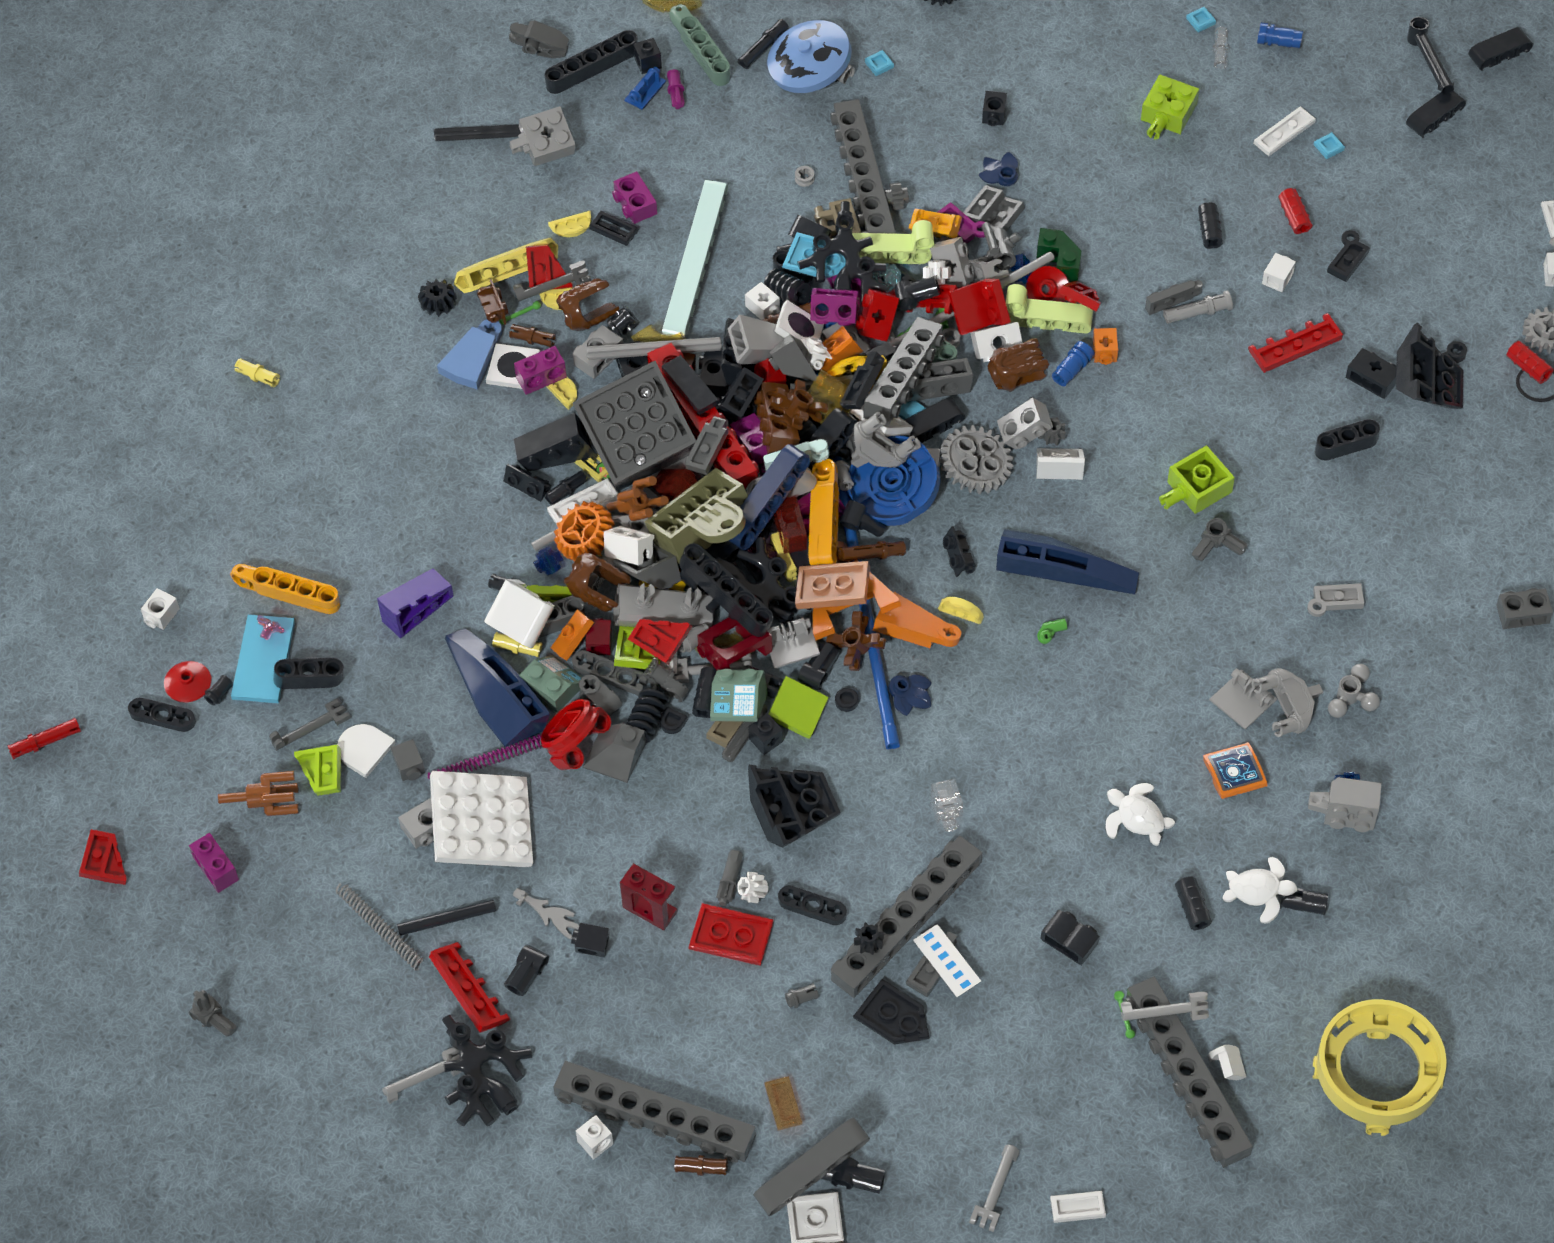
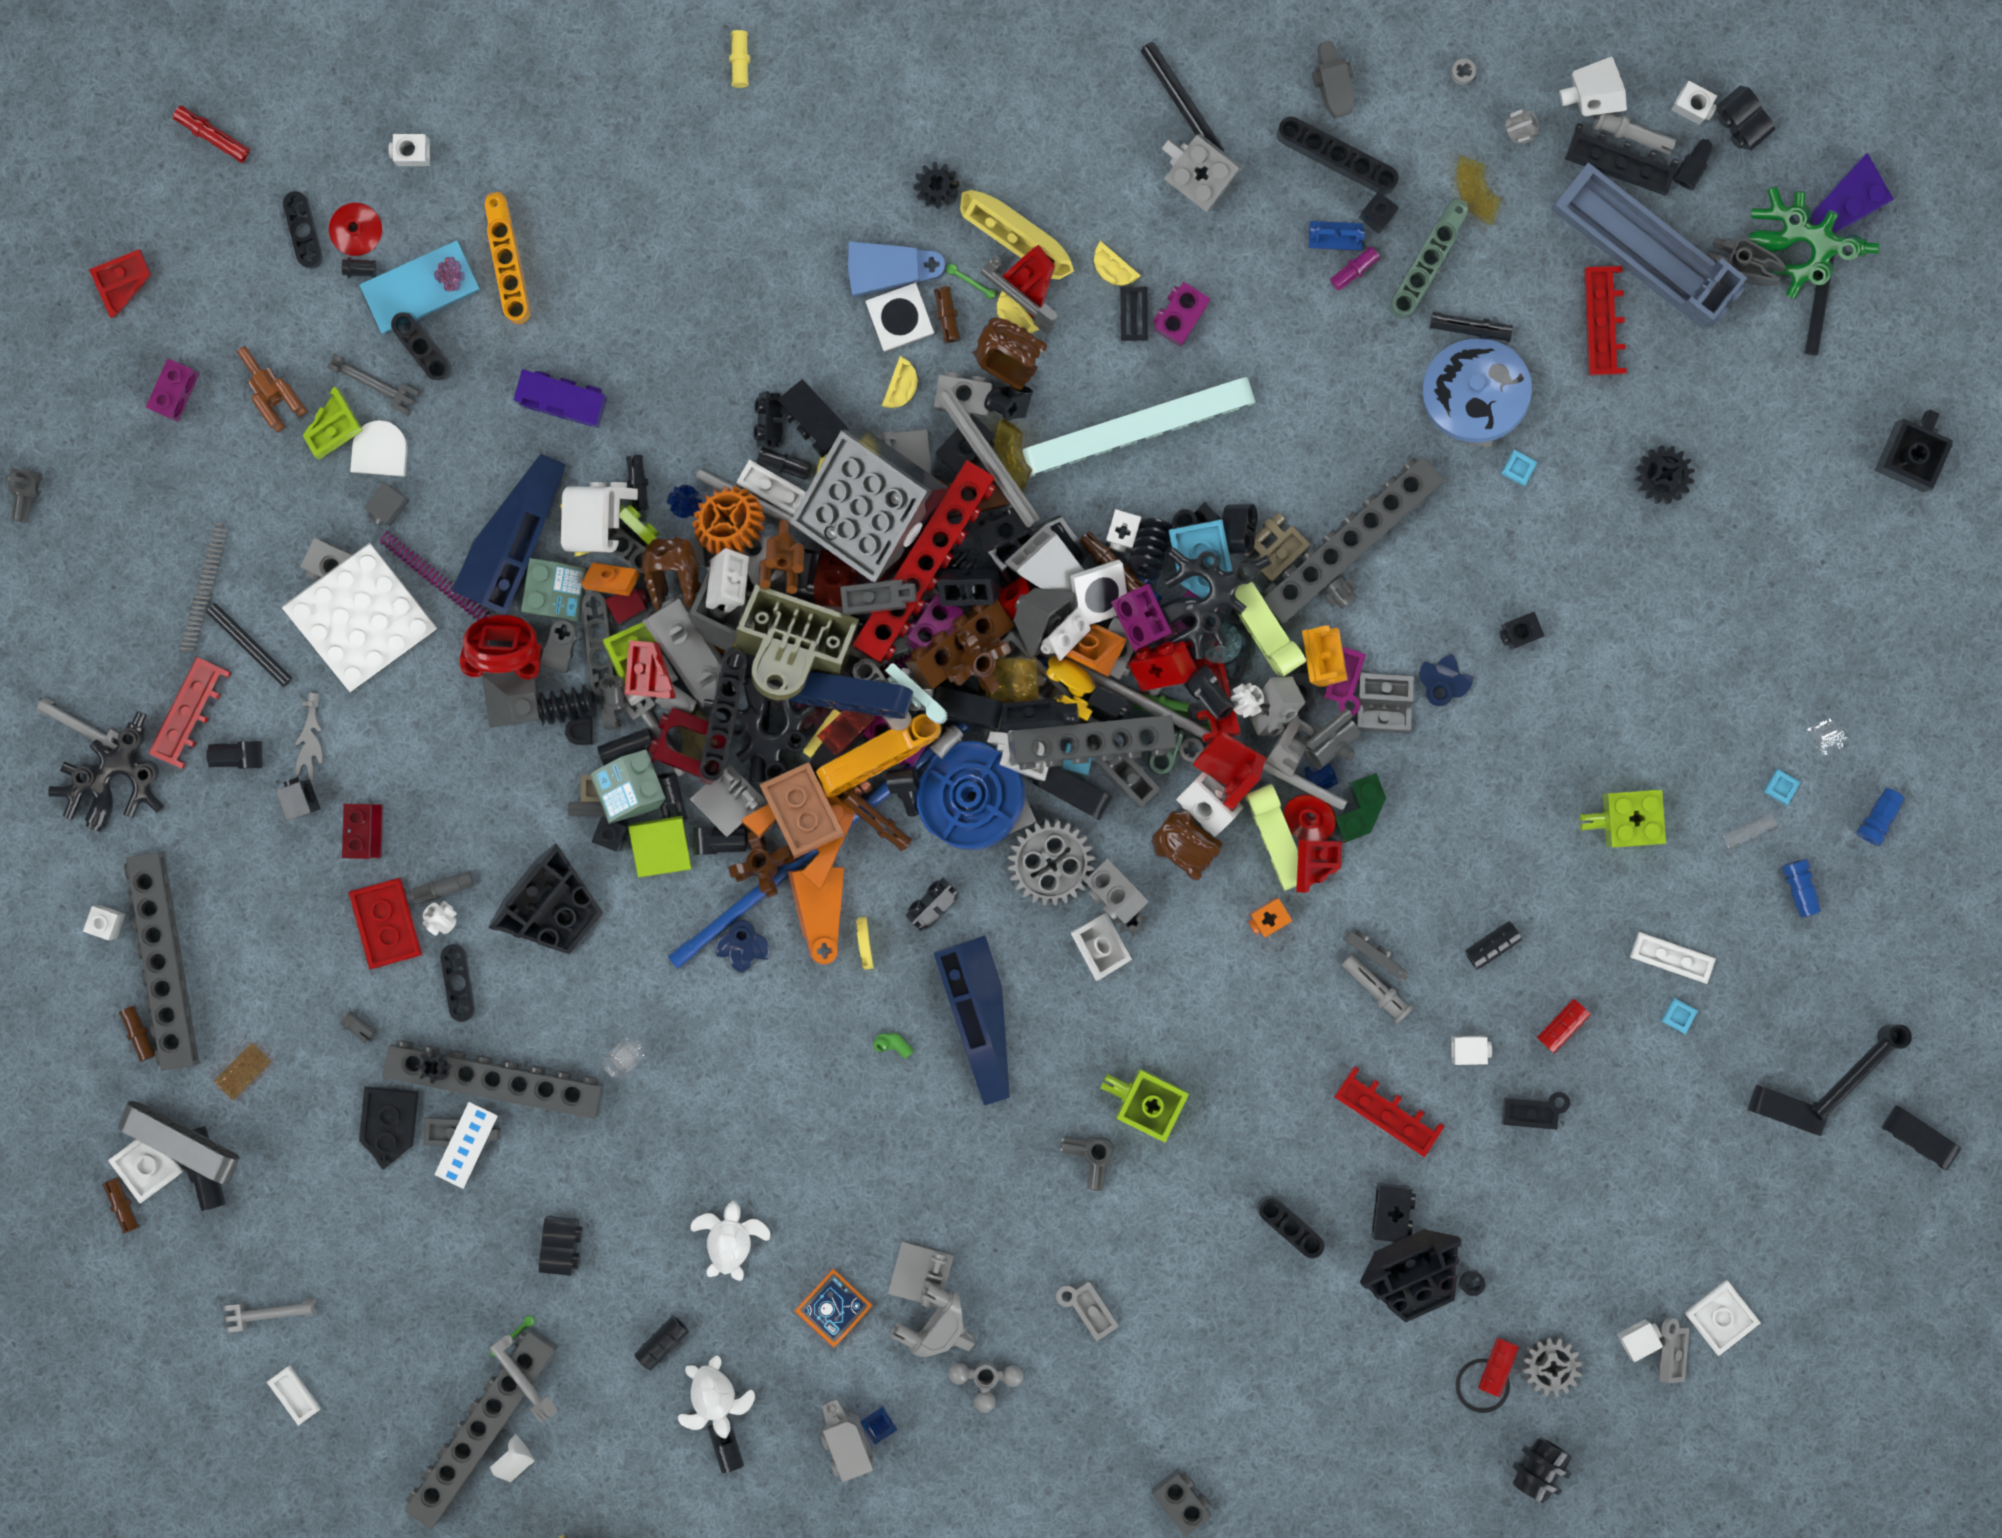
camera: 60 degrees right, 30 degrees up
reddish brown hinge [477,279,509,325] -> none
magenta brick [514,346,567,395] -> none
black tile [662,355,719,415] -> none
light grey bush [795,166,815,187] -> none
black tile [835,688,859,712] -> none
light grey connector [851,412,921,468] -> none
blue axle [1052,341,1094,386] -> none

